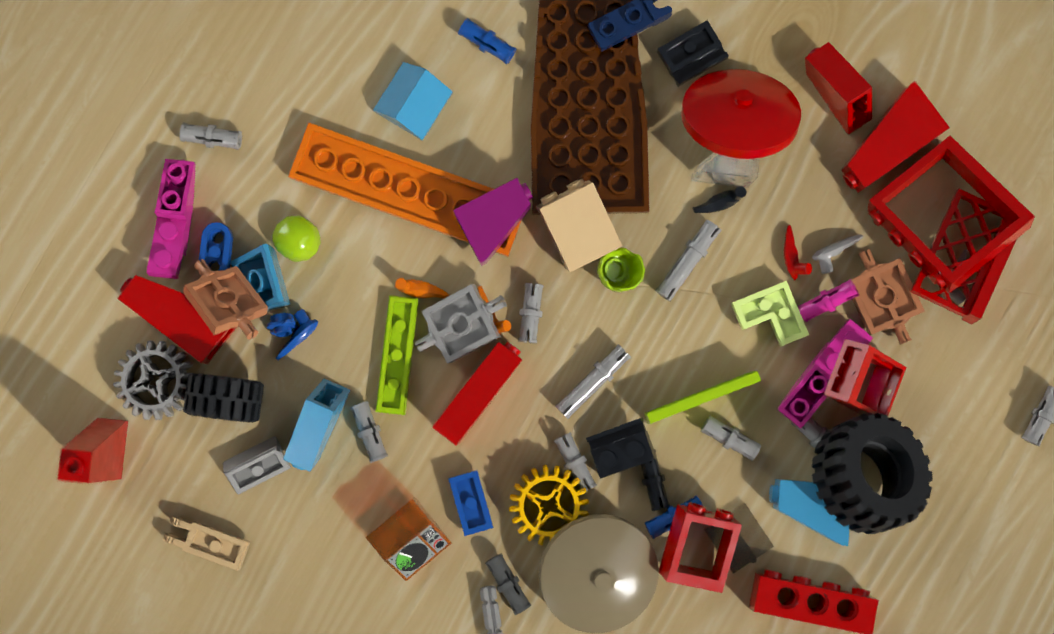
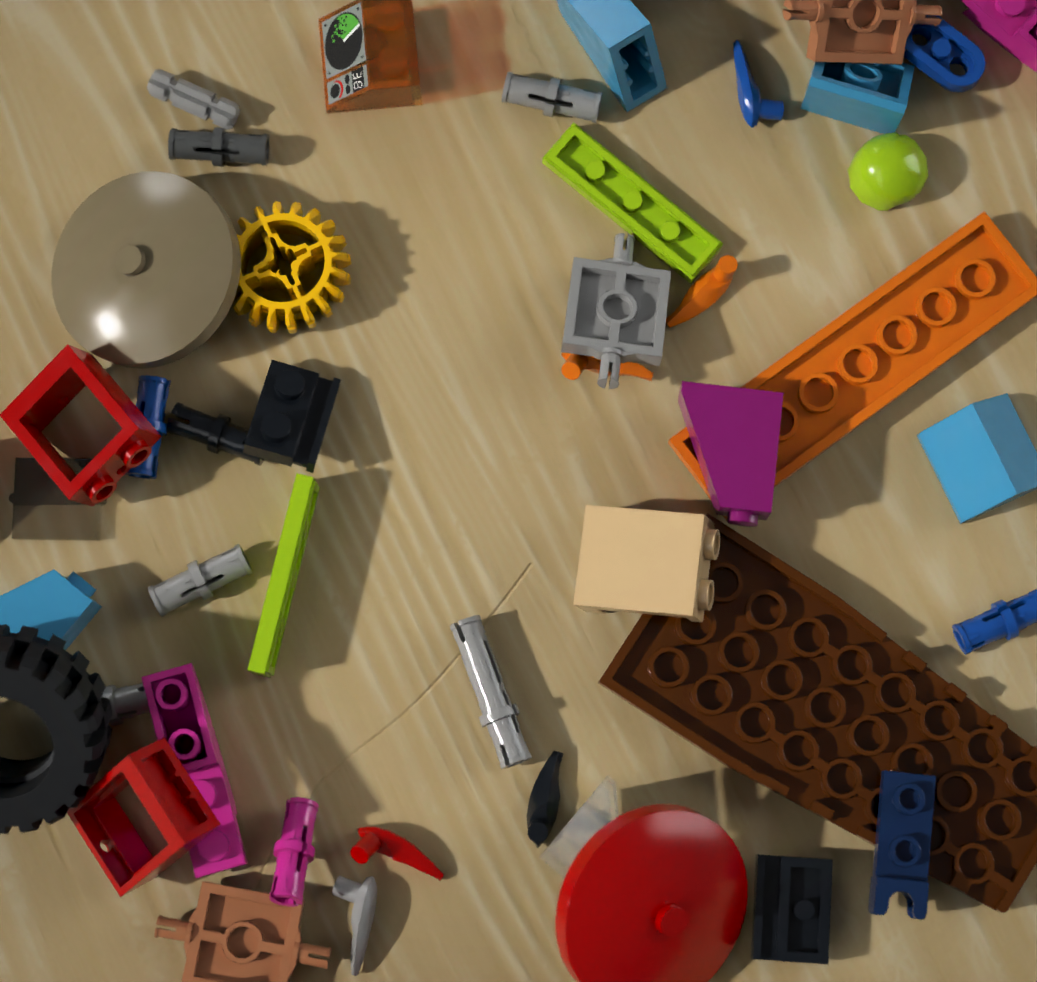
camera: 130 degrees right, 5 degrees down
blue plate [266,313,299,337] -> none
red slope [432,342,522,446] -> none
blue plate [448,470,494,536] -> none
light grey pin [518,283,544,344] -> none
light grey pin [554,432,597,491] -> none
light grey pin [555,344,631,419] -> none
lime hair [597,248,645,292] -> none
yellowish green plate [731,281,809,347] -> none

